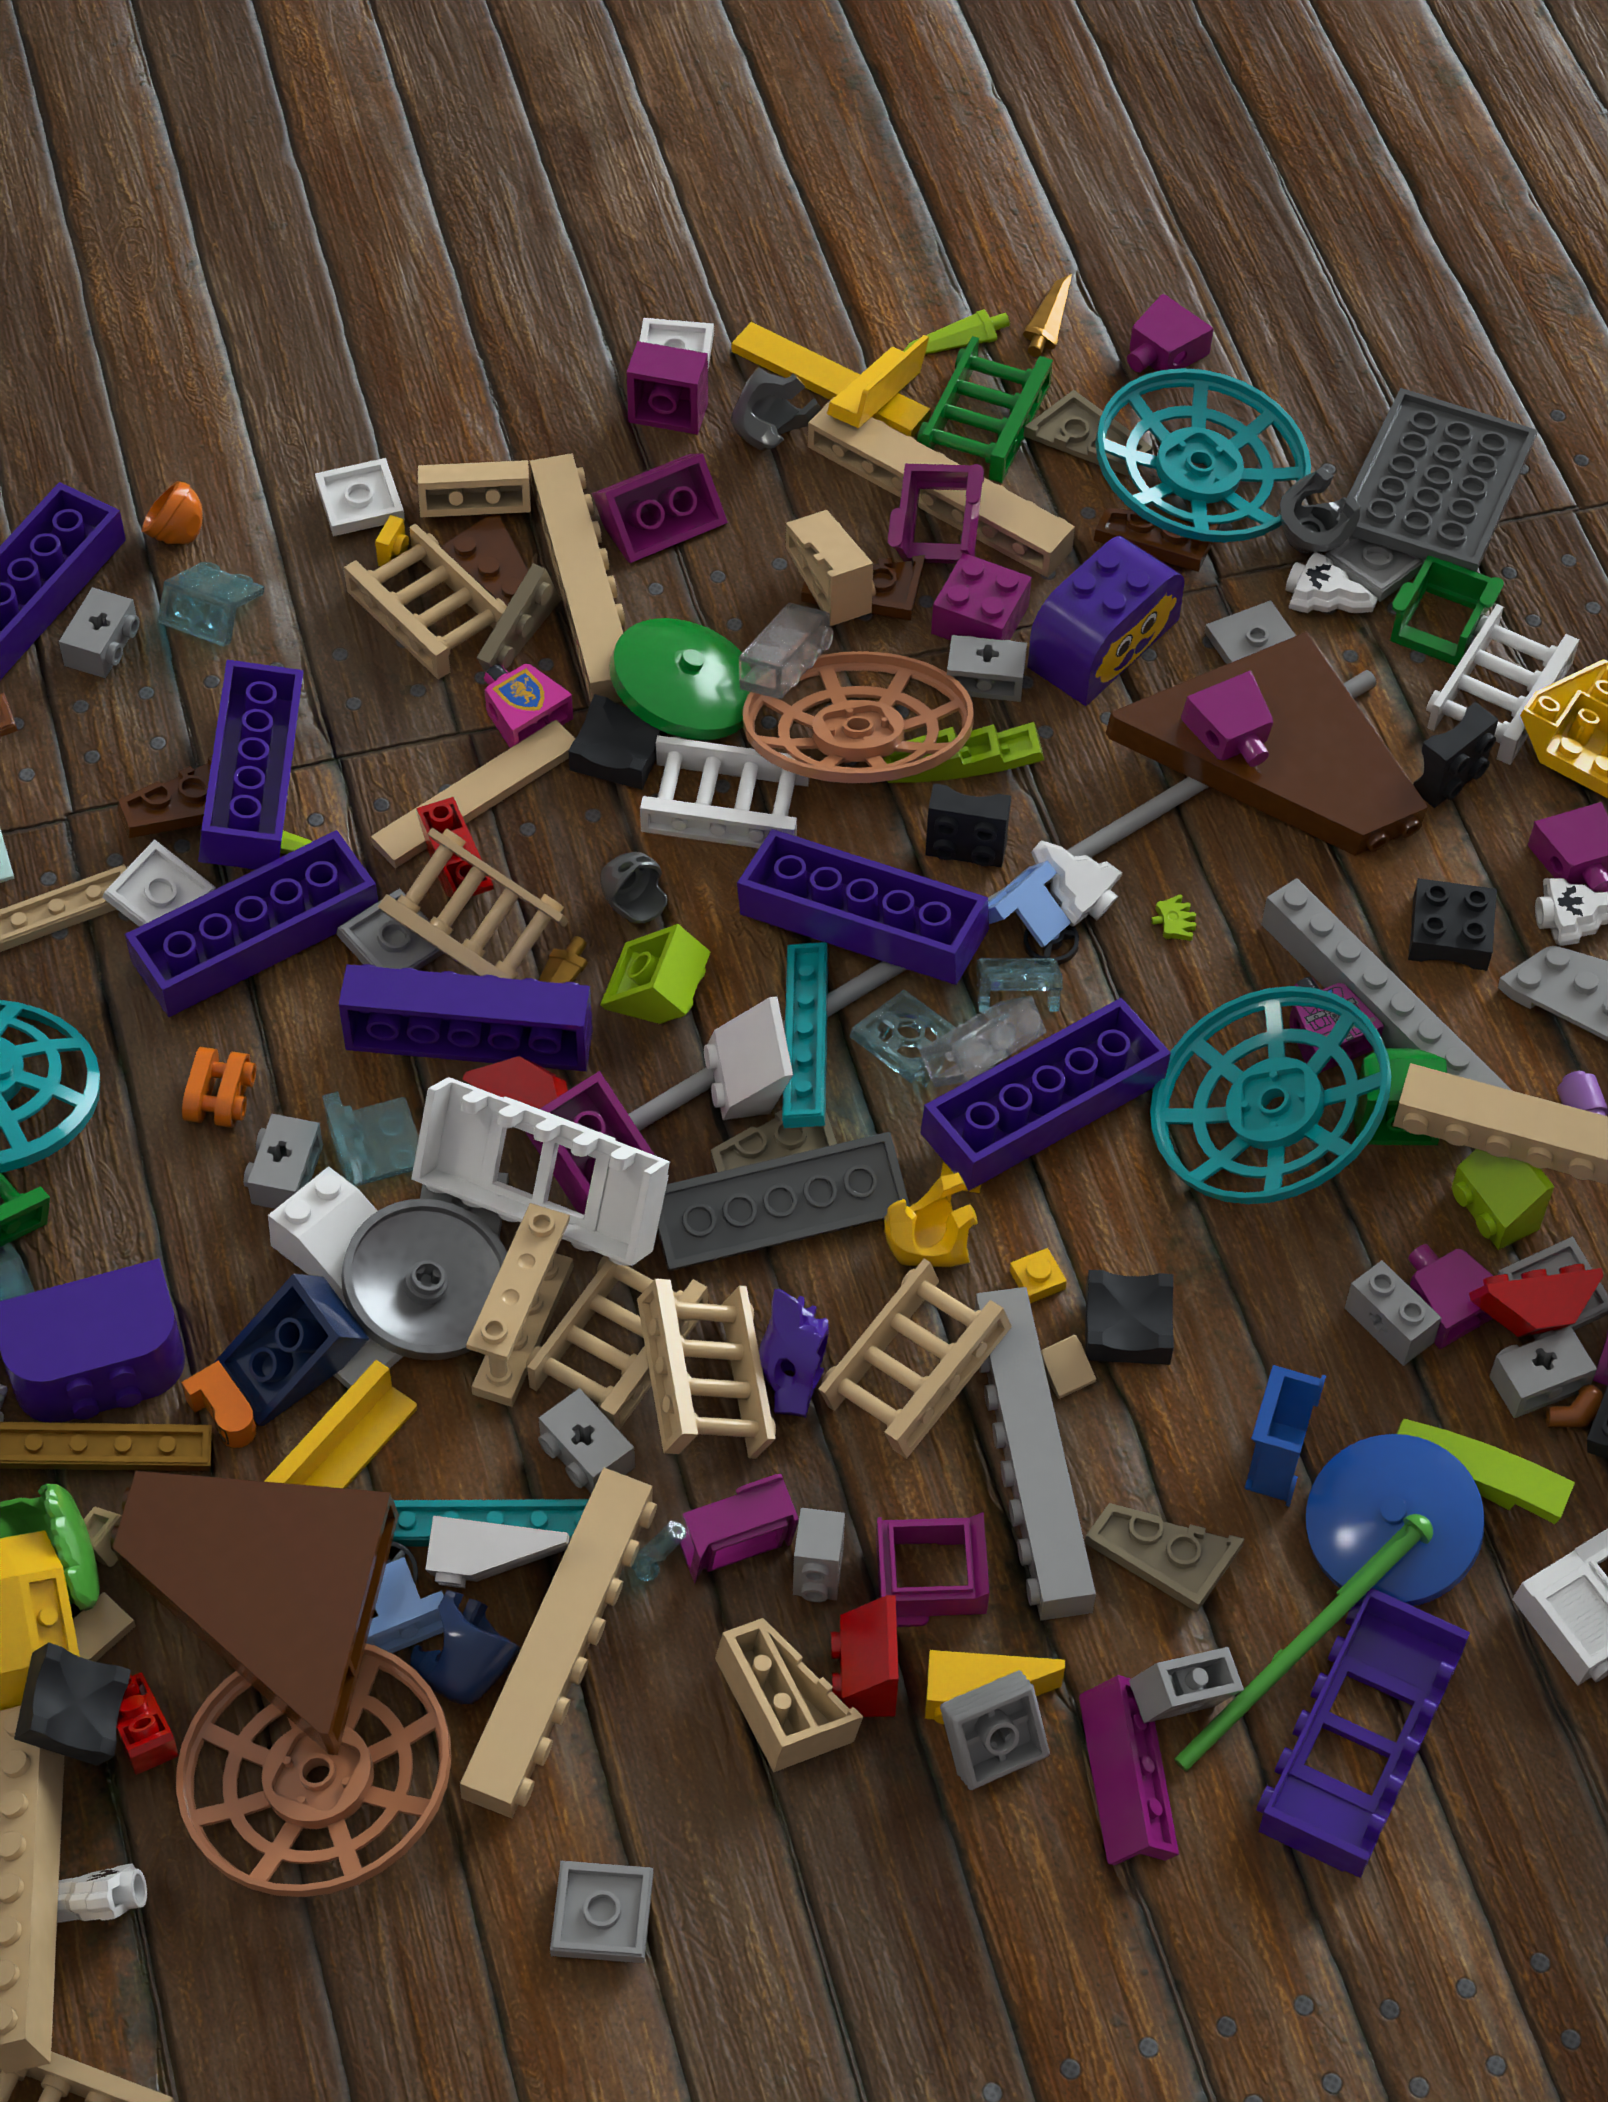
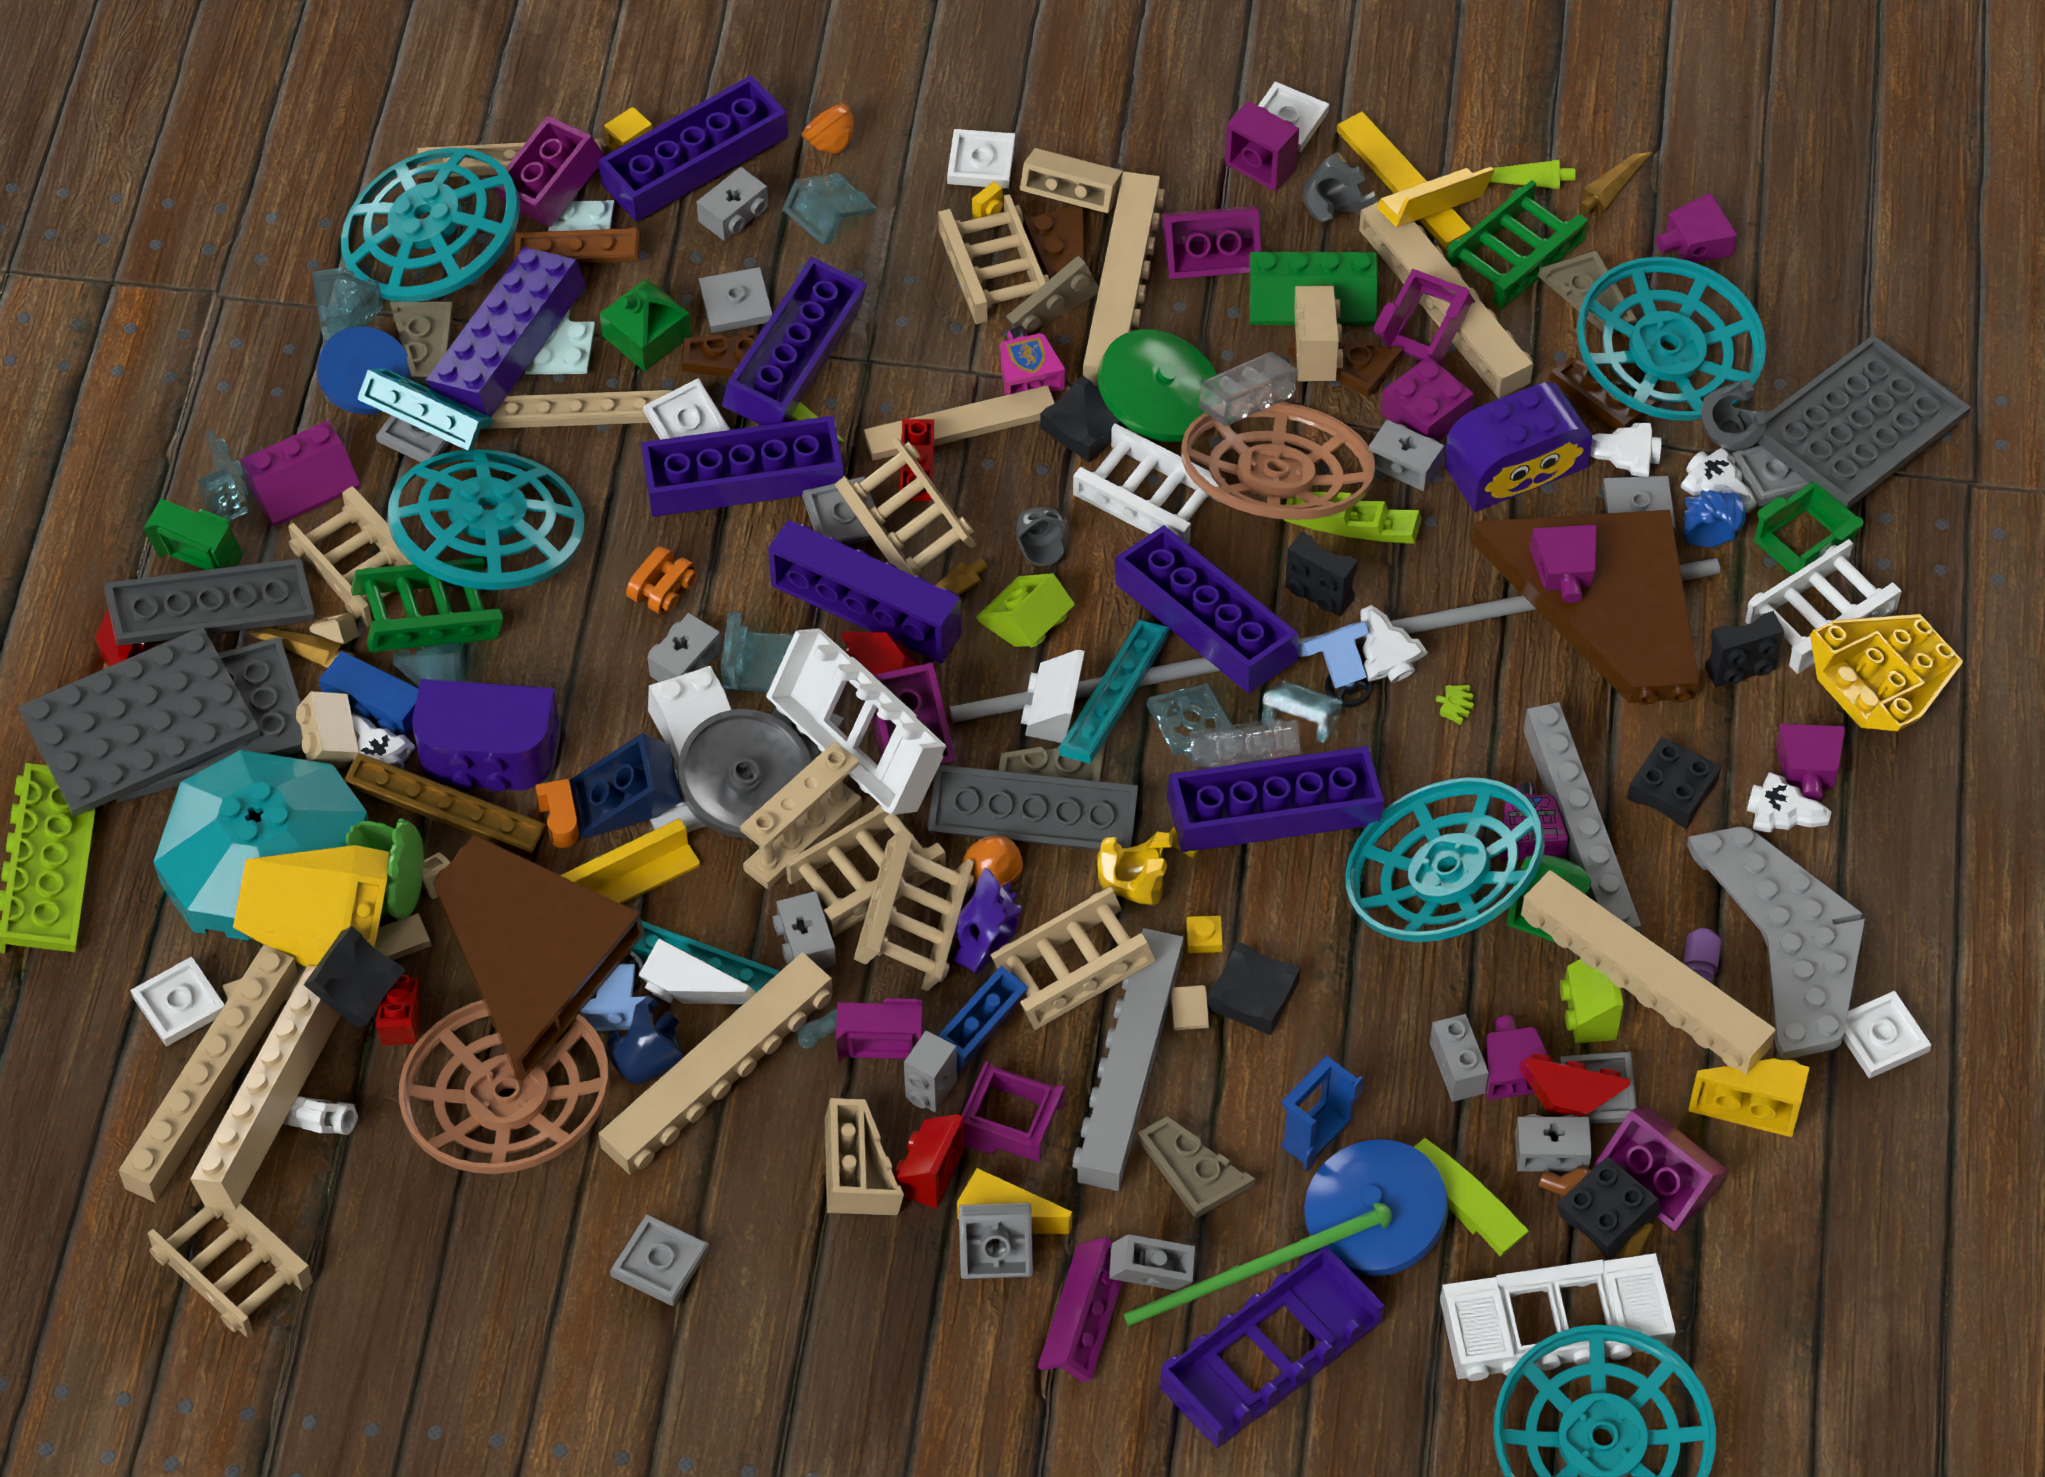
camera: 25 degrees right, 0 degrees up
none -> green piece [600,278,692,371]
none -> light grey plate [699,267,772,333]
none -> blue brick [938,966,1028,1075]
none -> orange hat [962,835,1023,887]
none -> green slope [1249,252,1377,326]
none -> white rock [1590,423,1661,477]
none -> blue hair [1683,490,1746,547]

